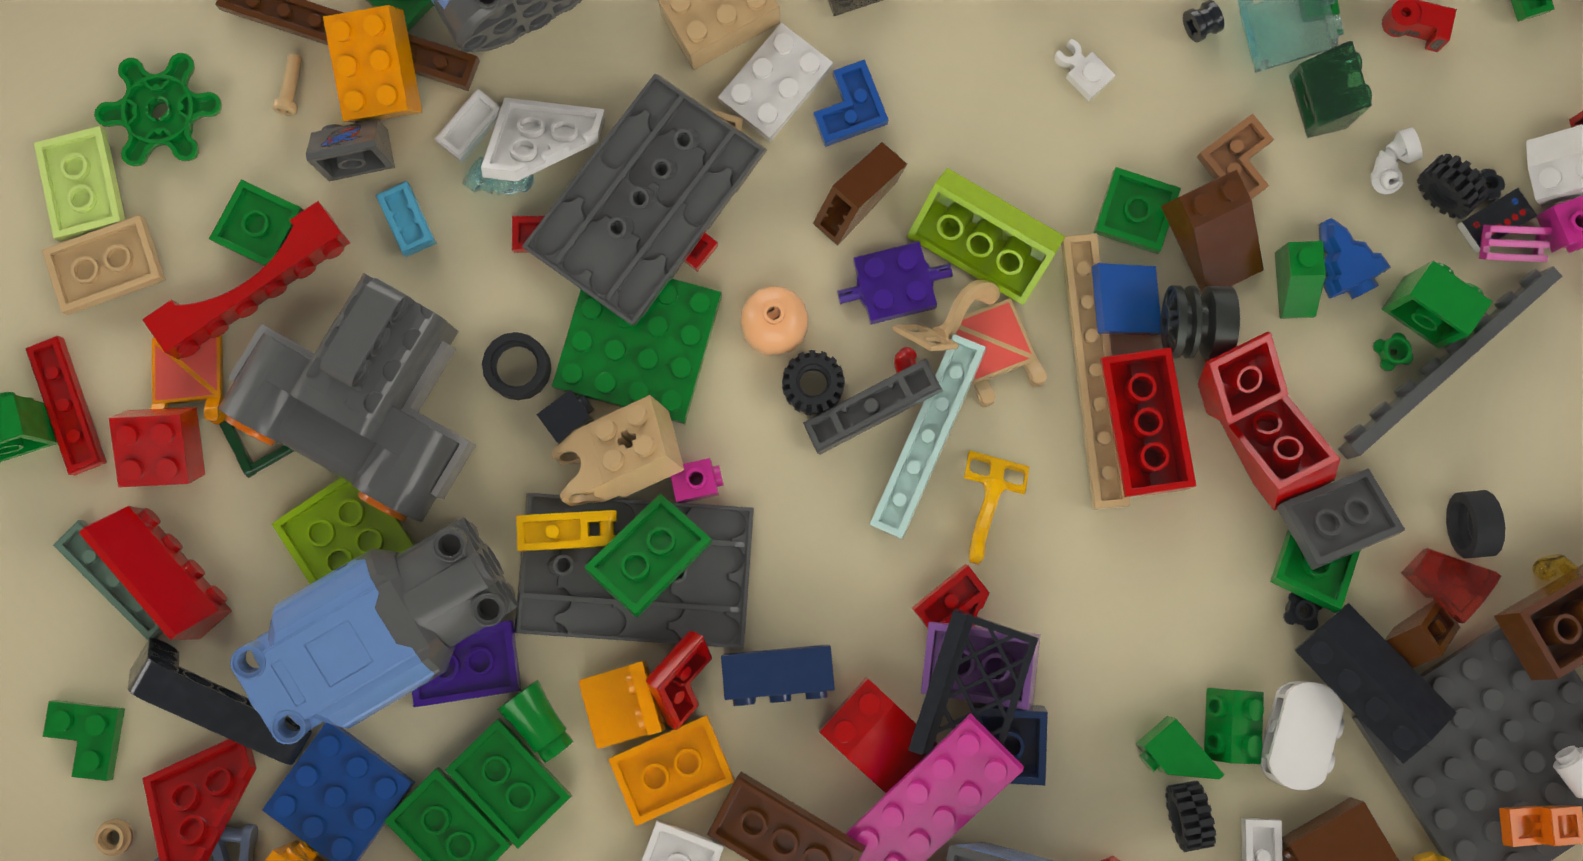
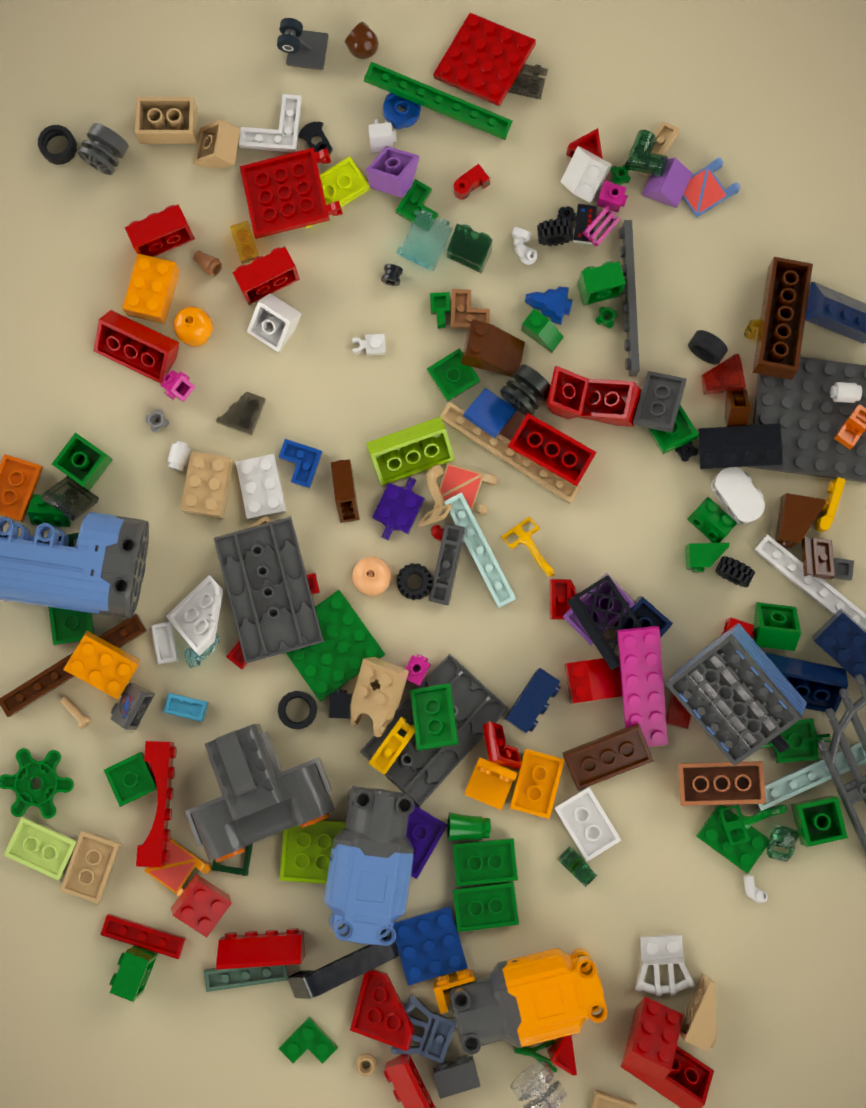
camera: 50 degrees left, 0 degrees up
none -> green plate [430,292,450,328]

